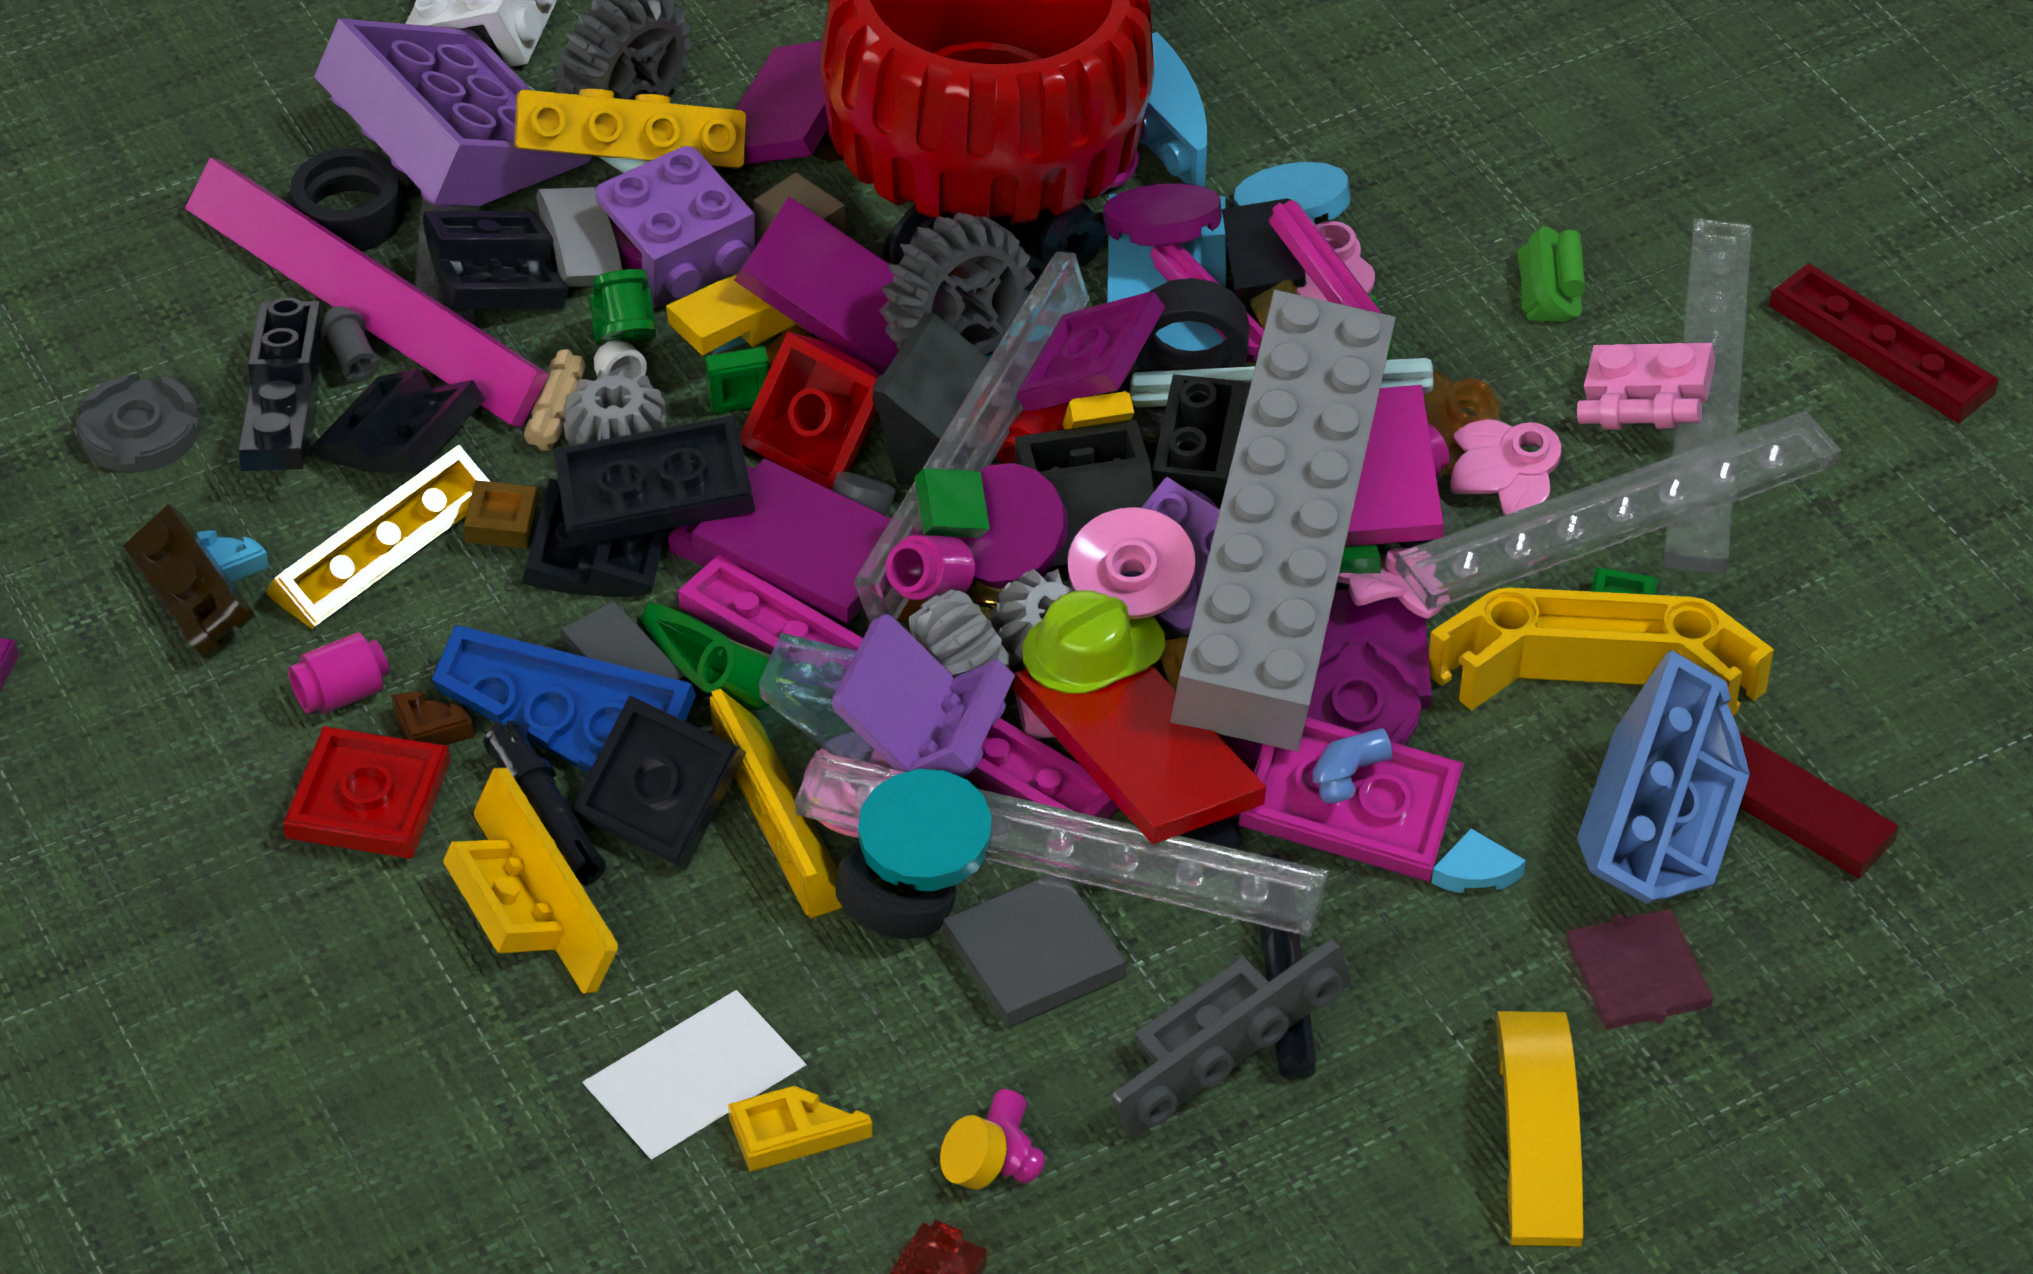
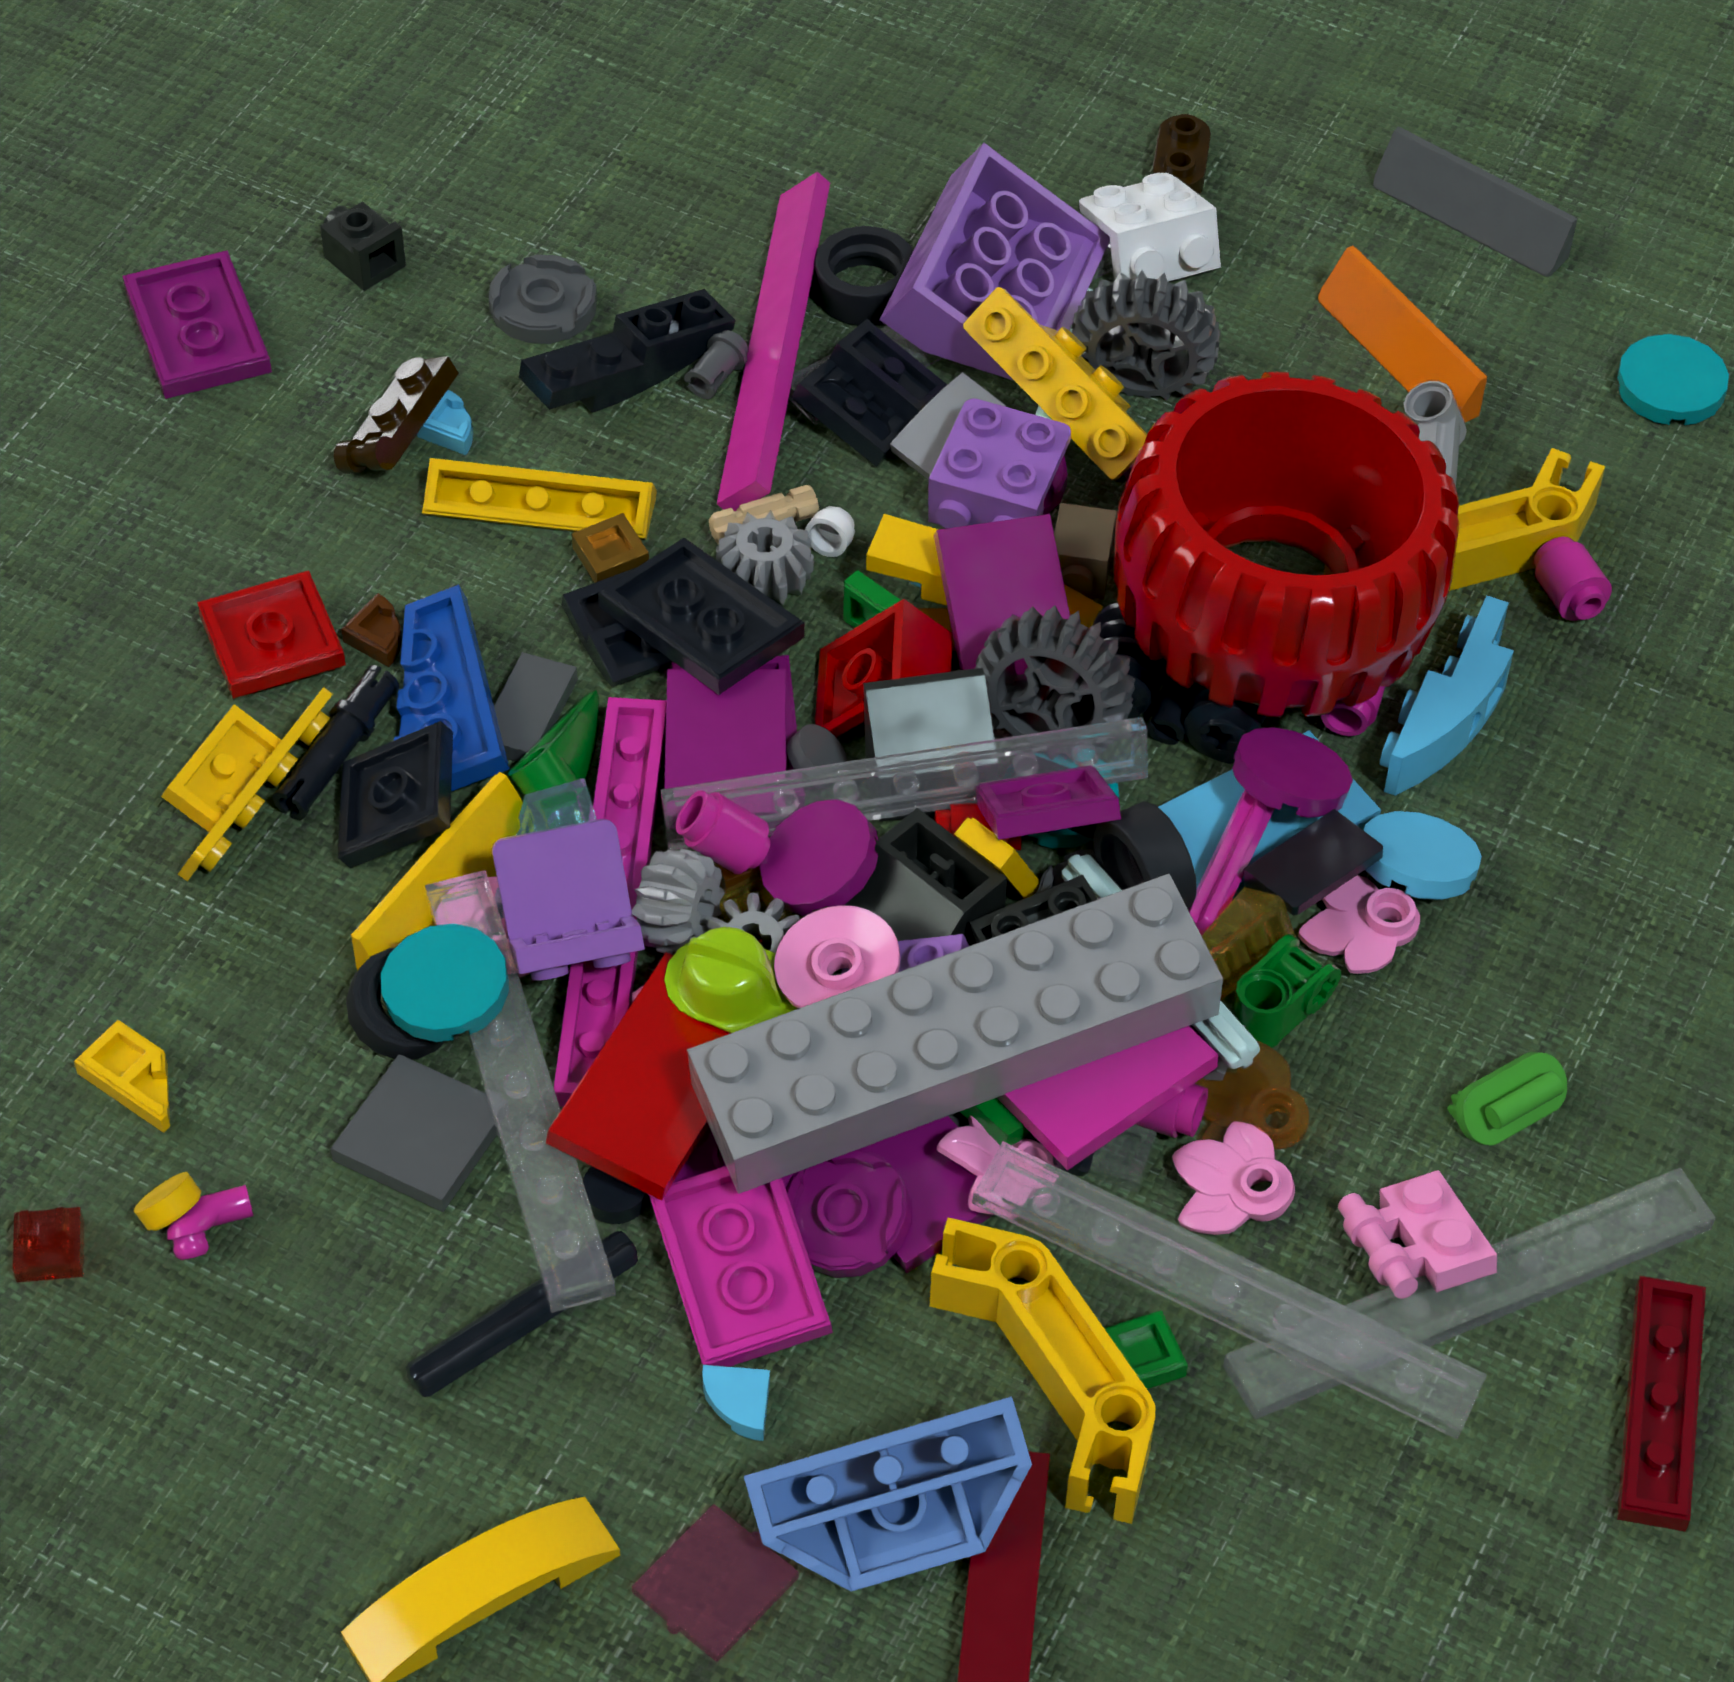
camera: 55 degrees right, 5 degrees up
dark pink brick [288,632,389,714] -> none
black slope [311,369,485,473] -> none
white sticker [582,990,807,1160] -> none
green piece [589,269,656,345] -> none
green tile [915,468,990,538] -> none
dark grey bracket [1112,939,1351,1138] -> none
dark pink axle [1269,200,1382,313] -> none
medium blue arm [1312,728,1392,804] -> none

